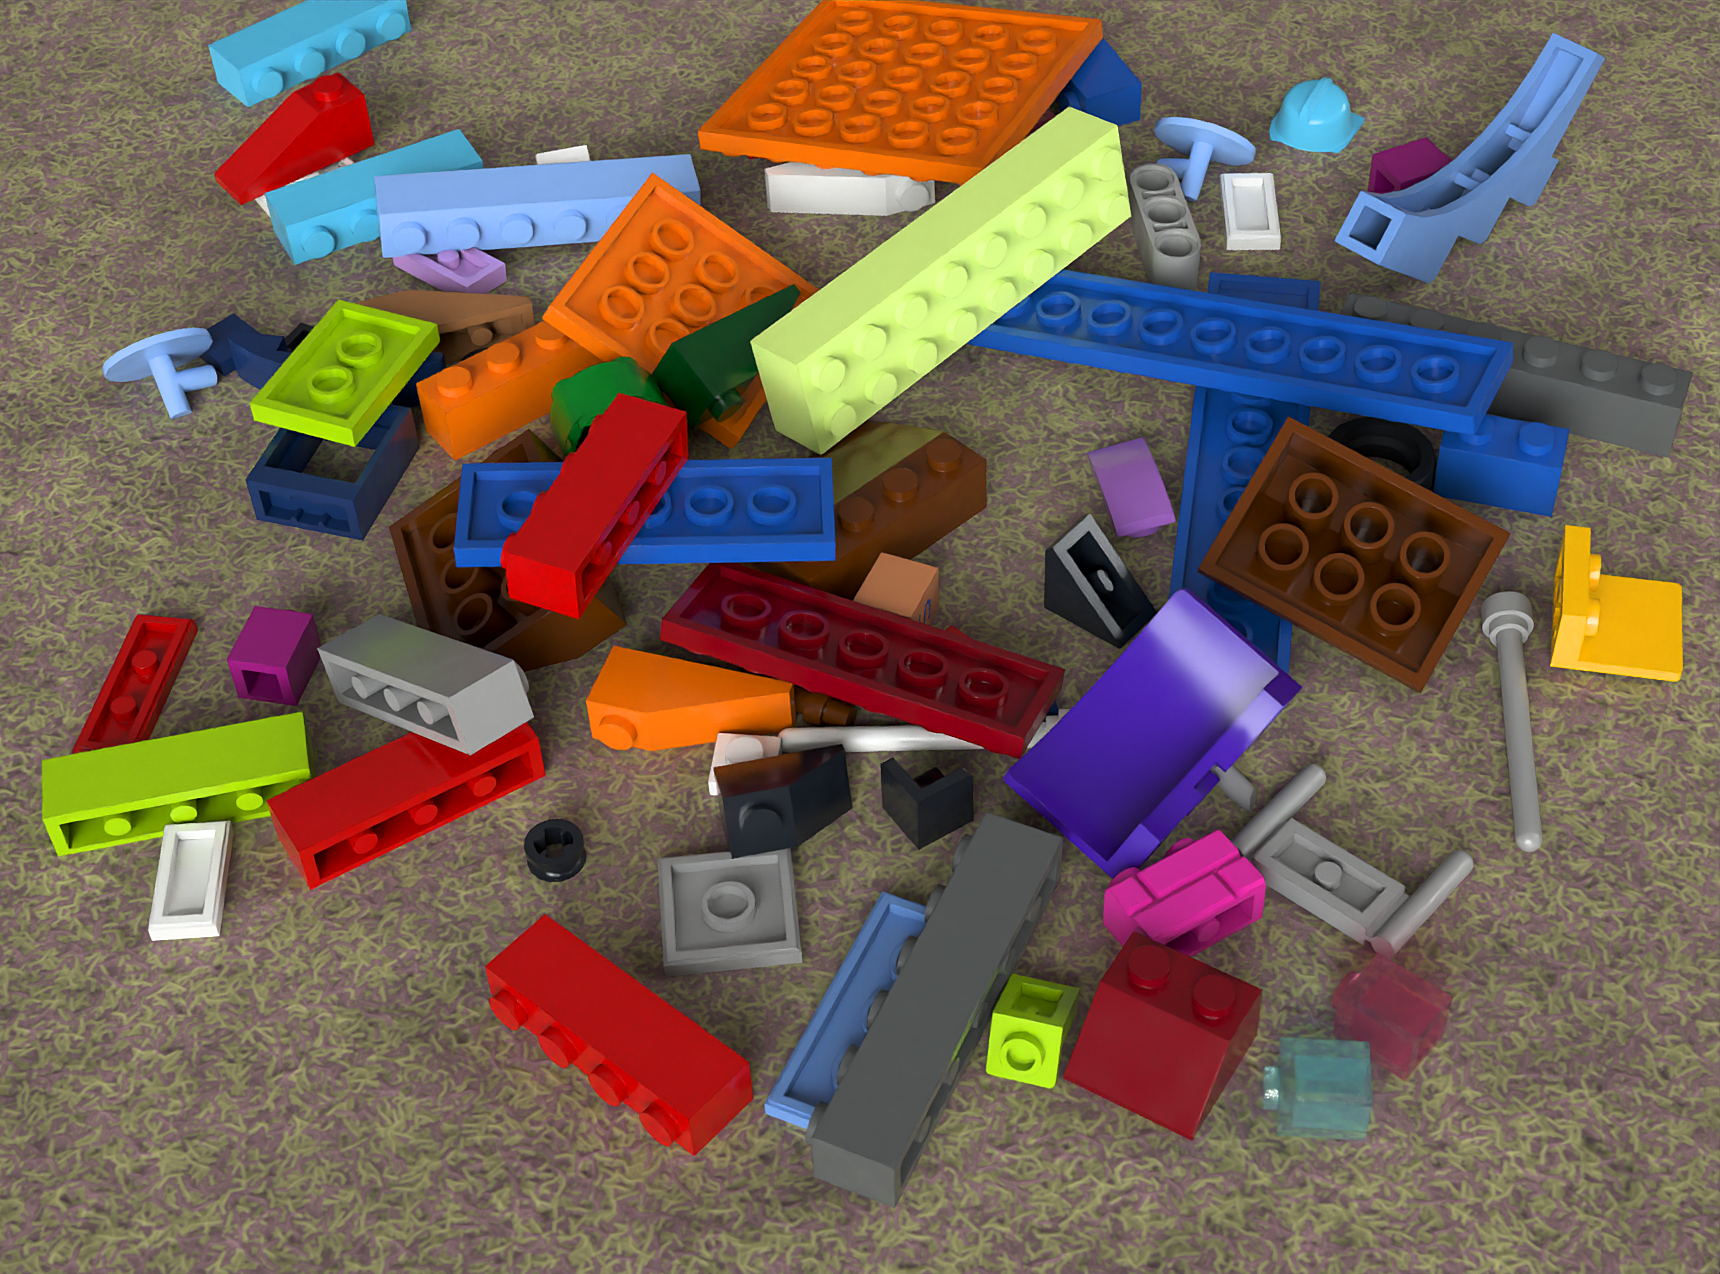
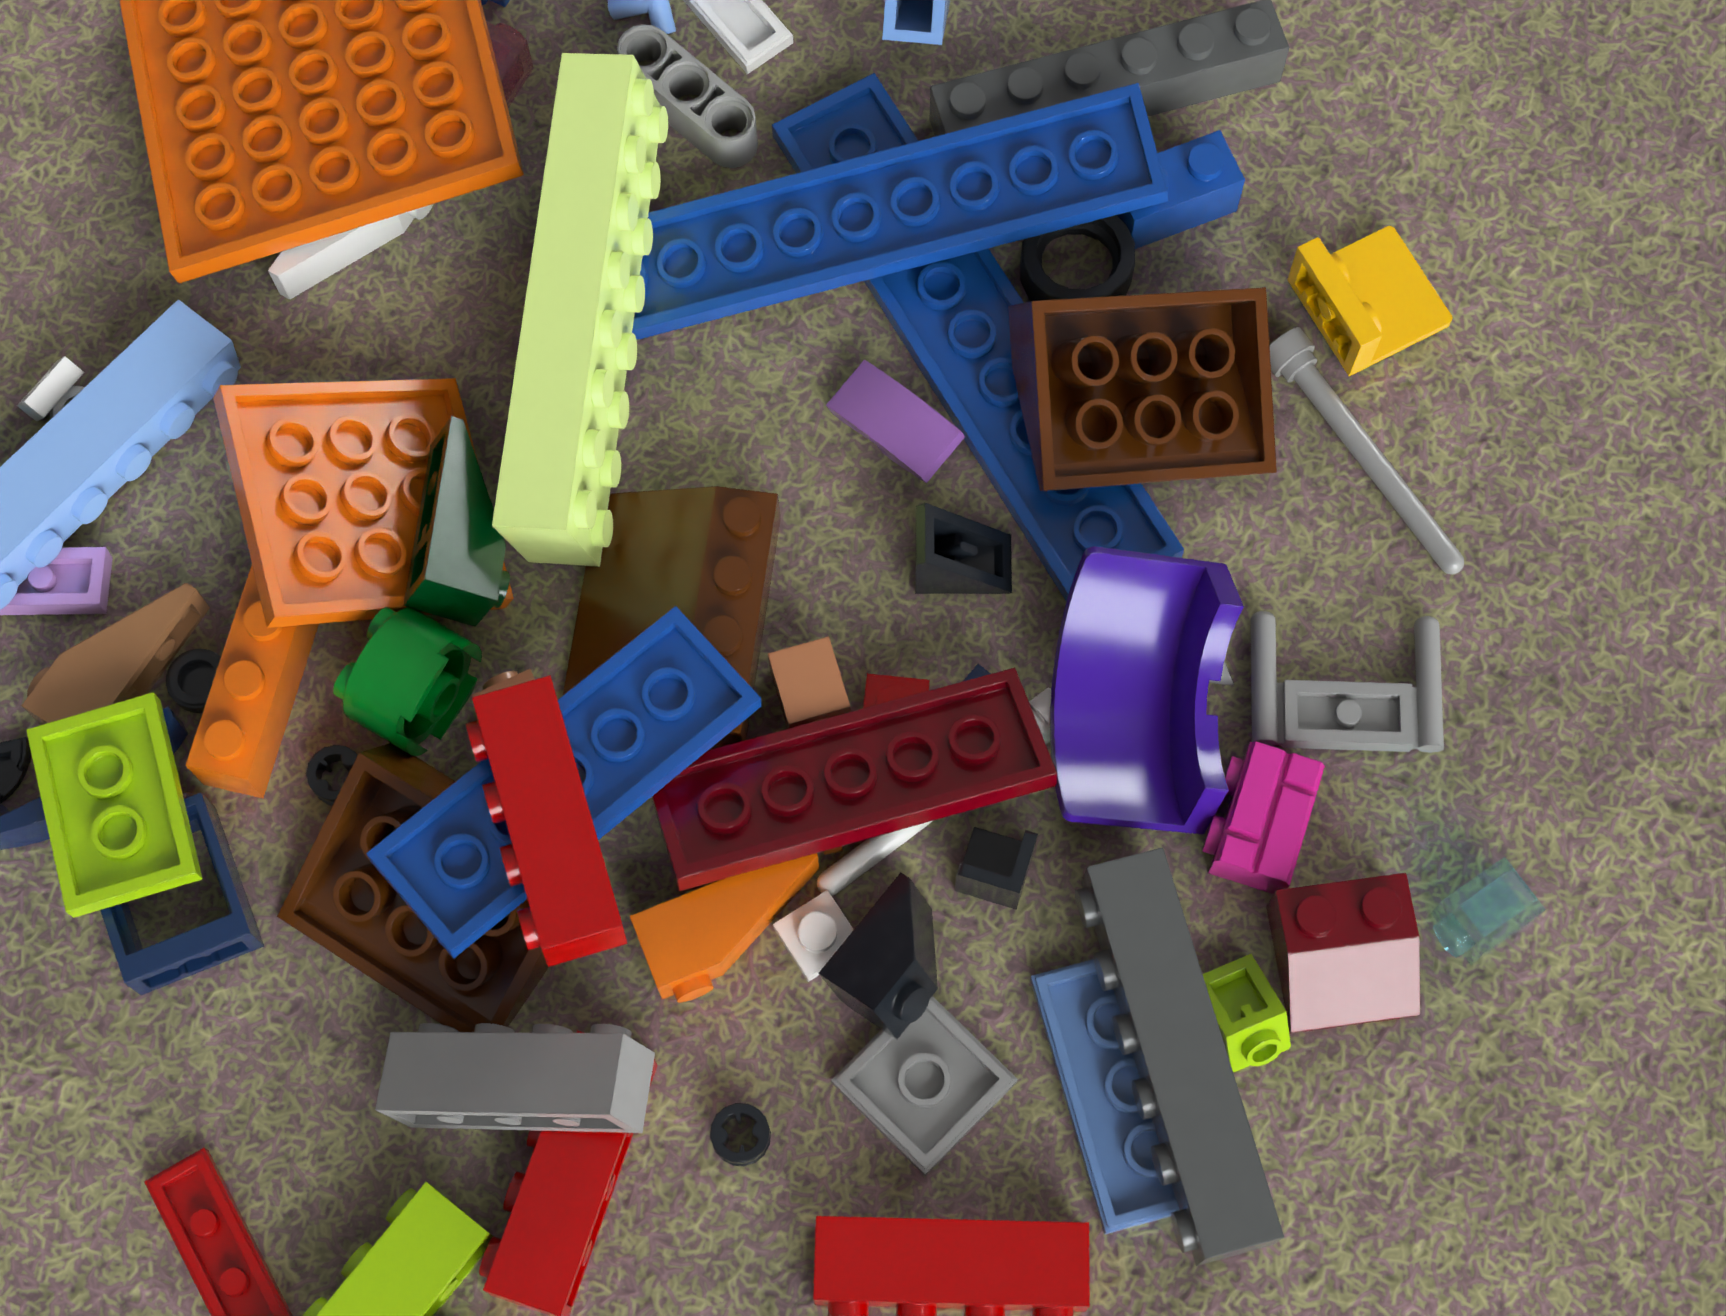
camera: 40 degrees left, 25 degrees up
magenta brick [227,606,321,706] -> none
clear pink brick [1331,953,1453,1081] -> none

